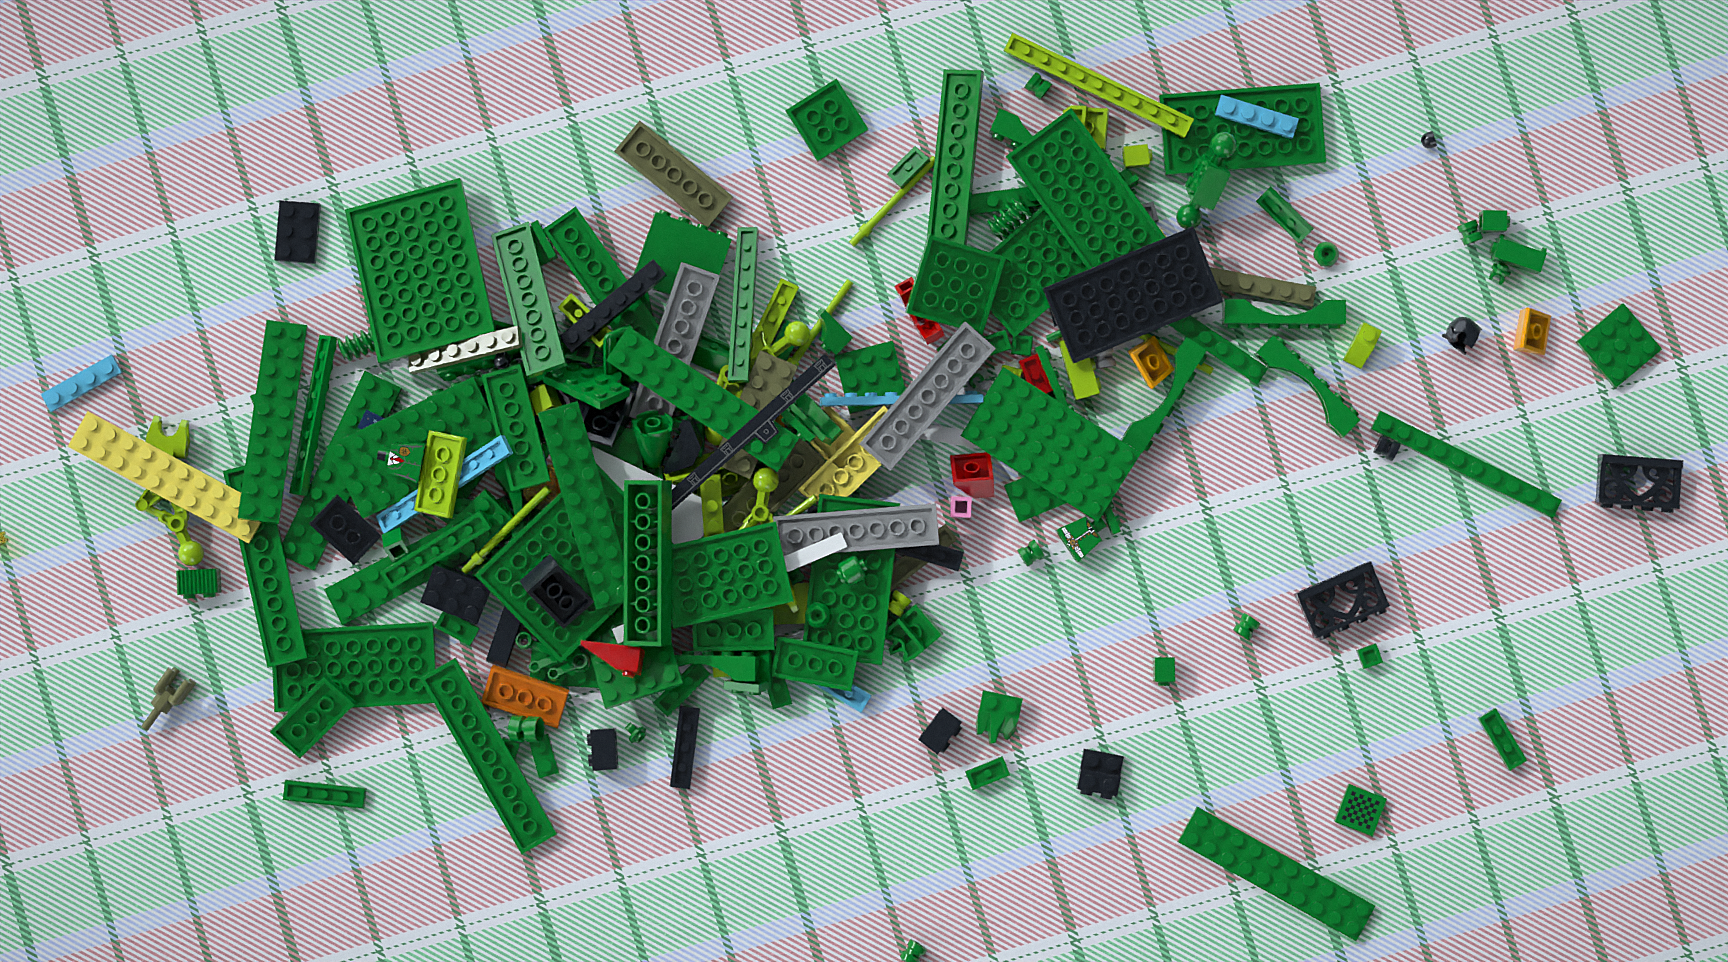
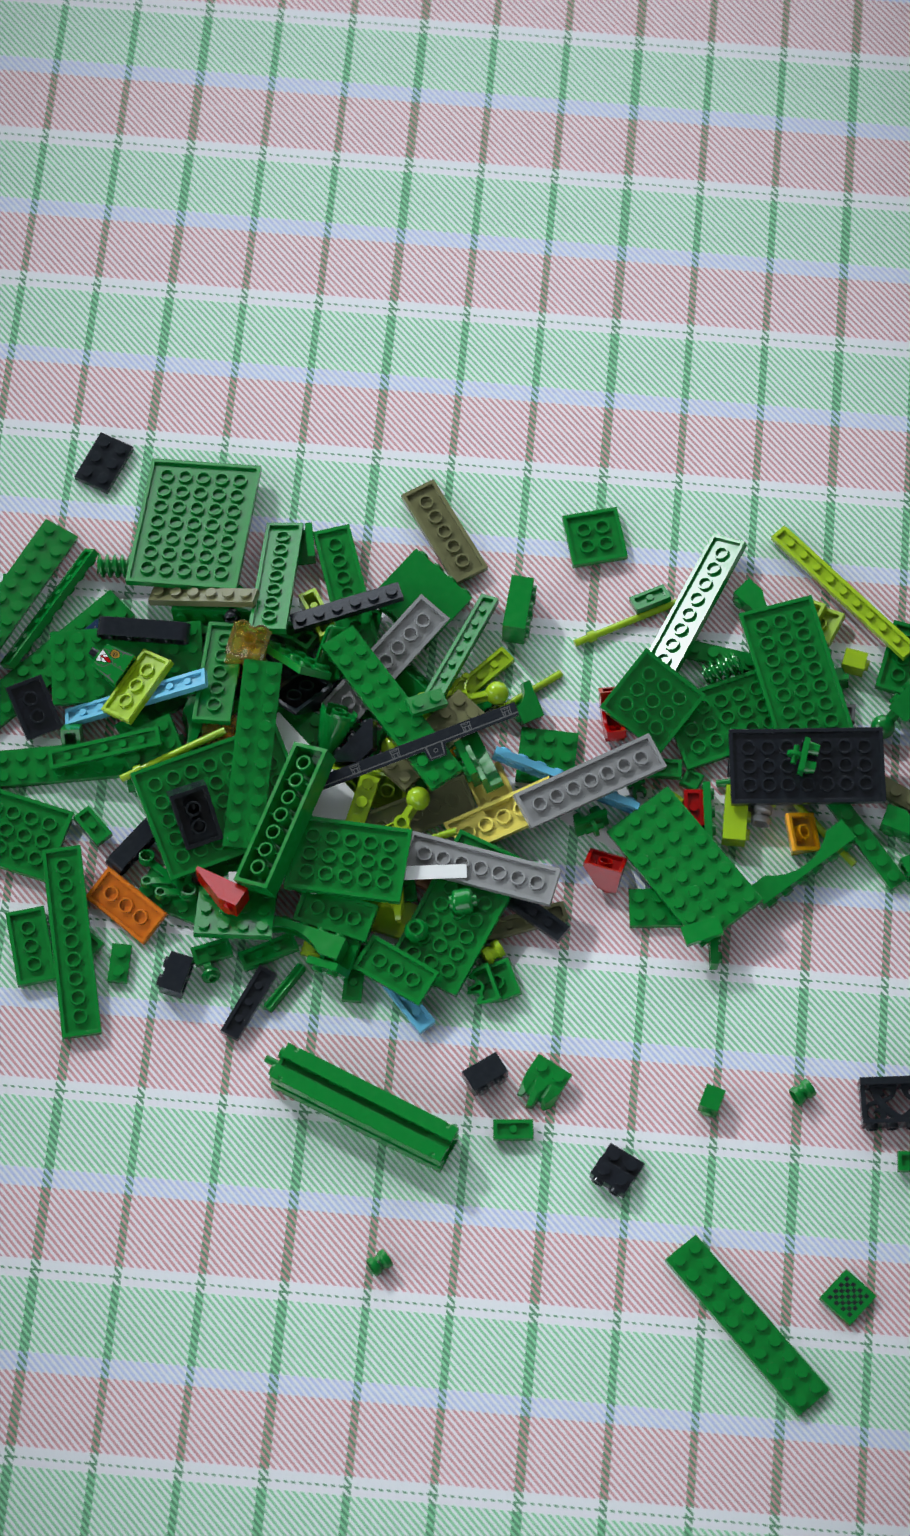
camera: 25 degrees right, 20 degrees down
black brick [420,562,491,624] -> none
green wheel [508,715,545,743] -> none
bright pink brick [950,496,972,518] -> none
green wheel [1017,540,1045,567] -> none
green wheel [1024,72,1052,100] -> none
green torso [1055,516,1107,562] -> none
none -> green plate [5,906,56,988]
none -> black beam [97,616,191,645]
none -> green plate [190,938,234,968]
none -> clear yellow piece [224,620,272,664]
none -> green axle [264,963,306,1013]
none -> green brick [264,1042,459,1173]
none -> green plate [405,688,448,718]
none -> green brick [502,575,537,645]
none -> green hips [573,805,609,837]
none -> green tile [680,915,724,947]
none -> green hips [787,737,820,776]

